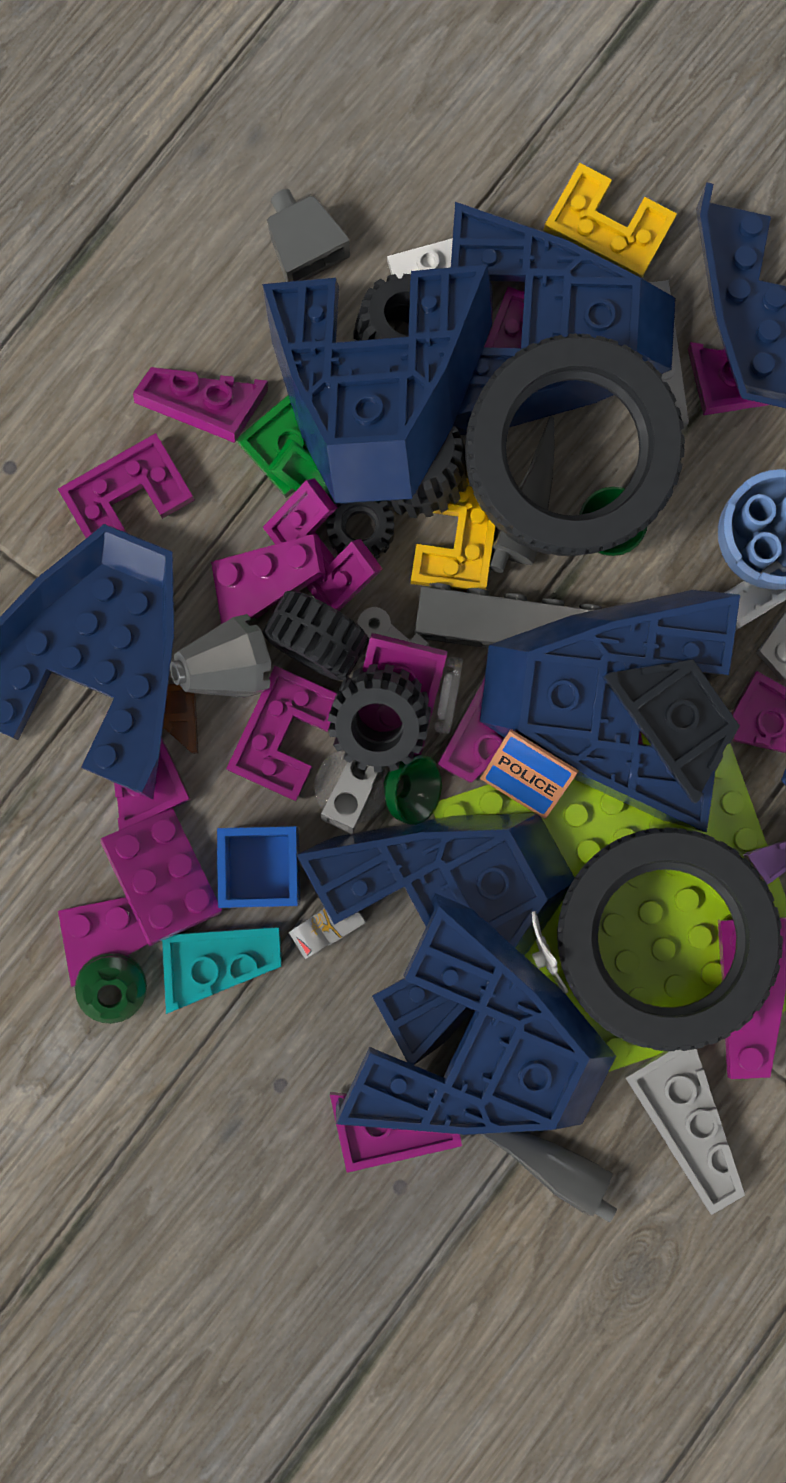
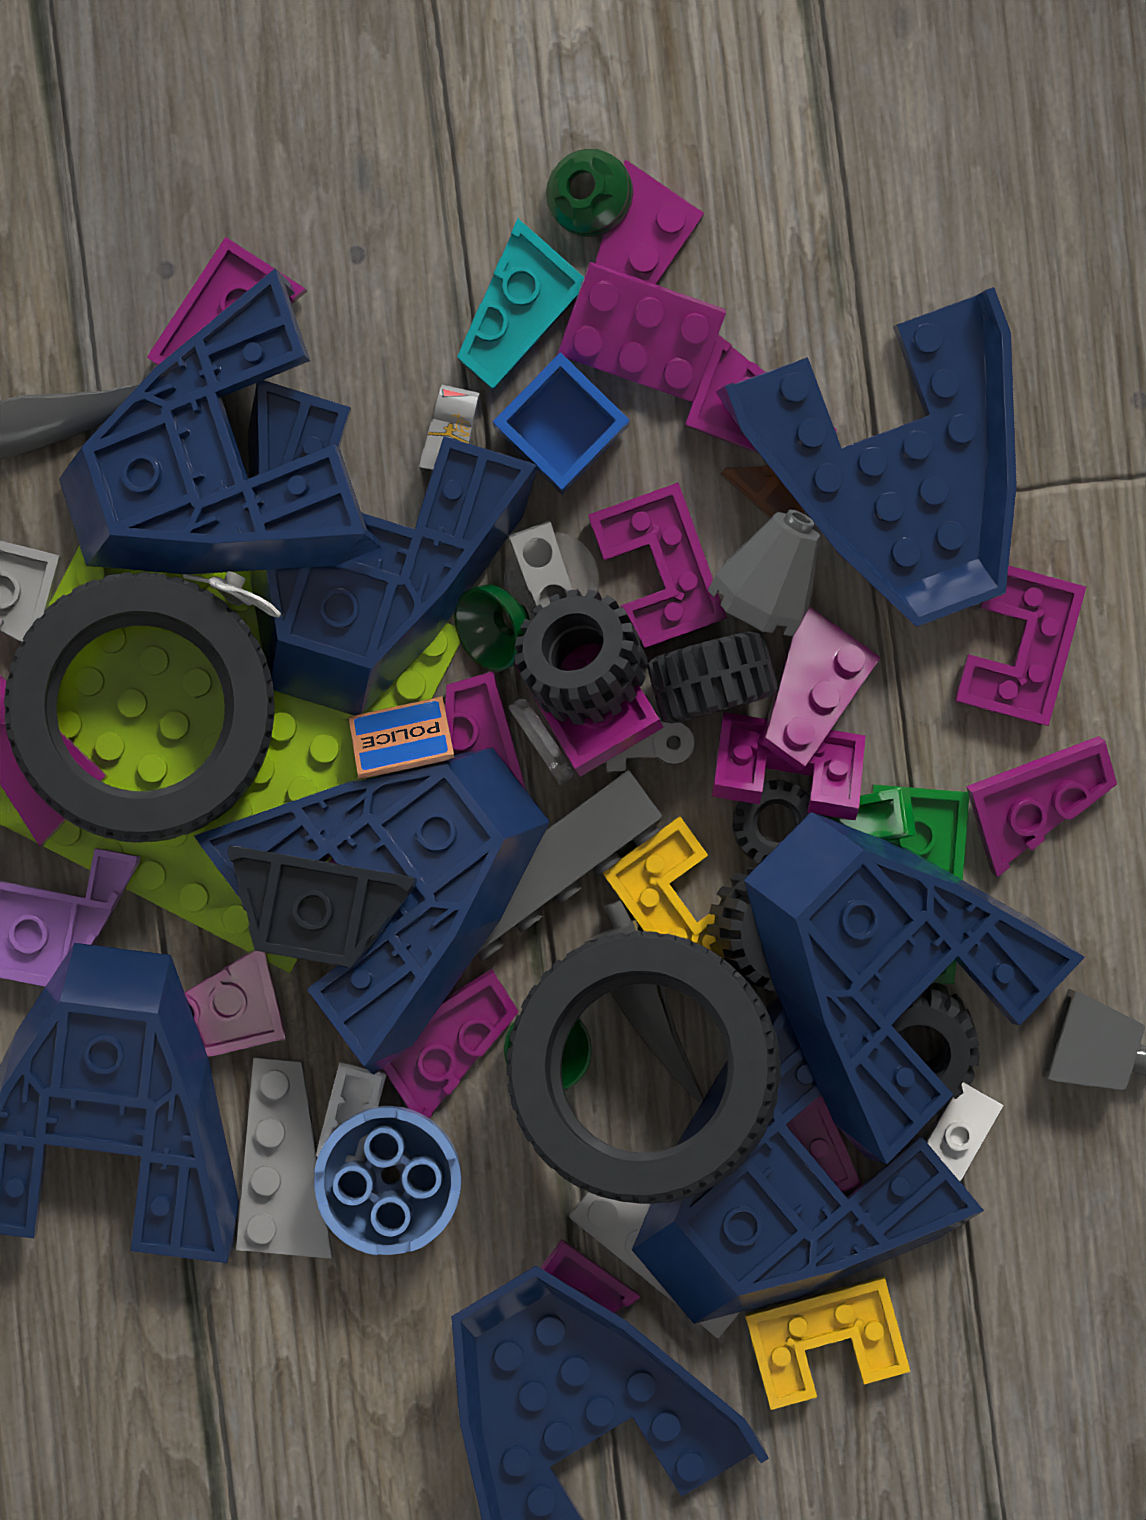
camera: 135 degrees right, 5 degrees up
none -> magenta wing [383,969,519,1119]

